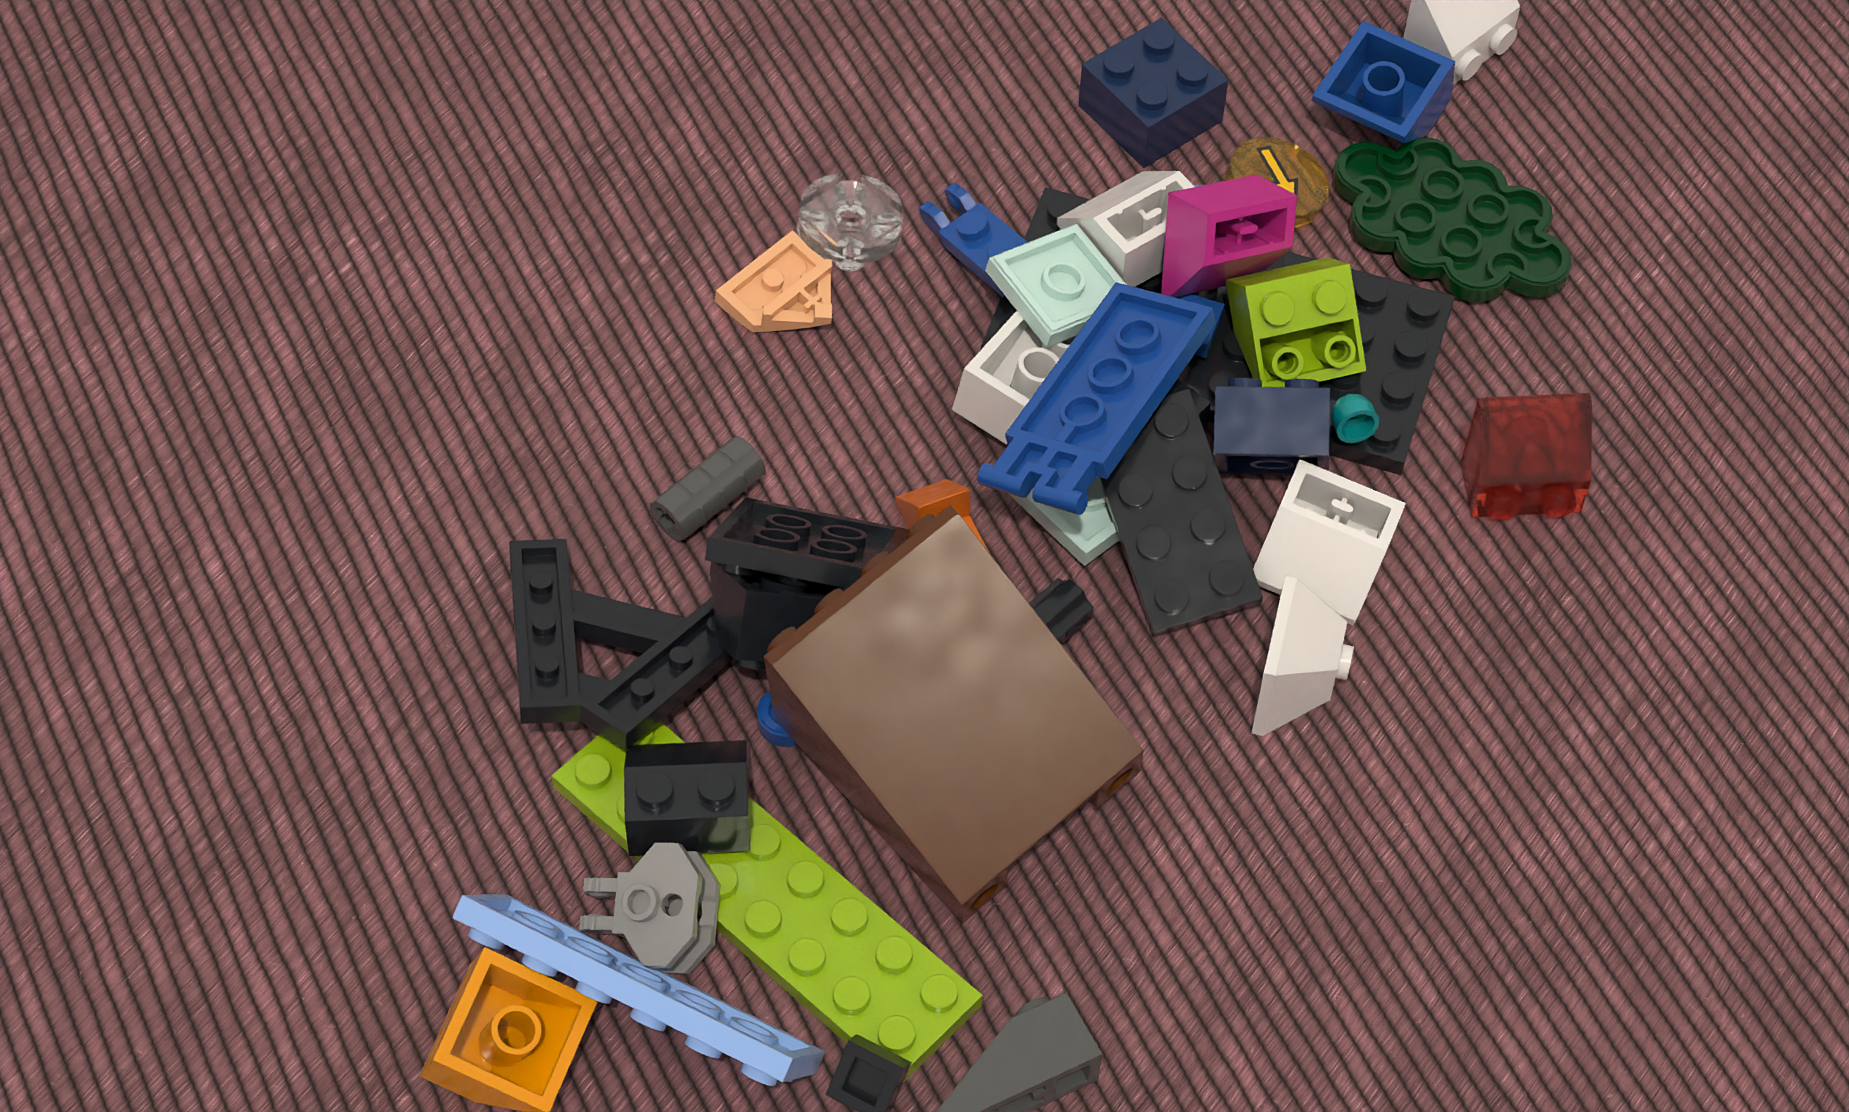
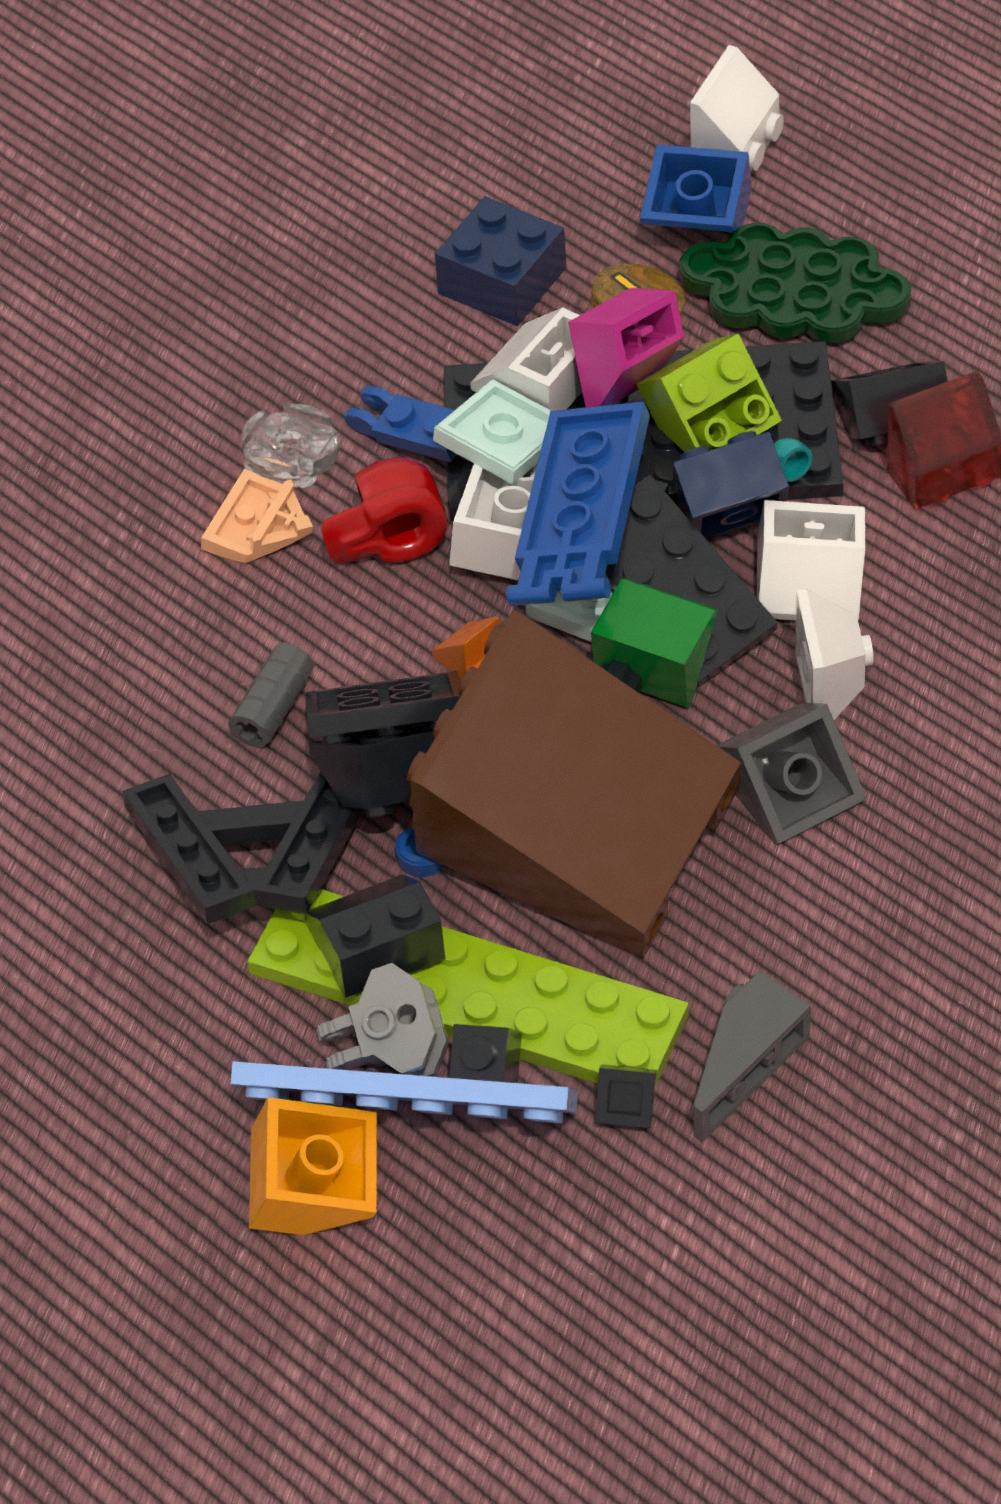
camera: 15 degrees left, 5 degrees down
none -> red piece [321,457,447,565]
none -> black brick [449,1024,522,1083]
none -> green slope [591,578,718,708]
none -> dark grey slope [716,702,867,844]
none -> black slope [831,361,955,446]

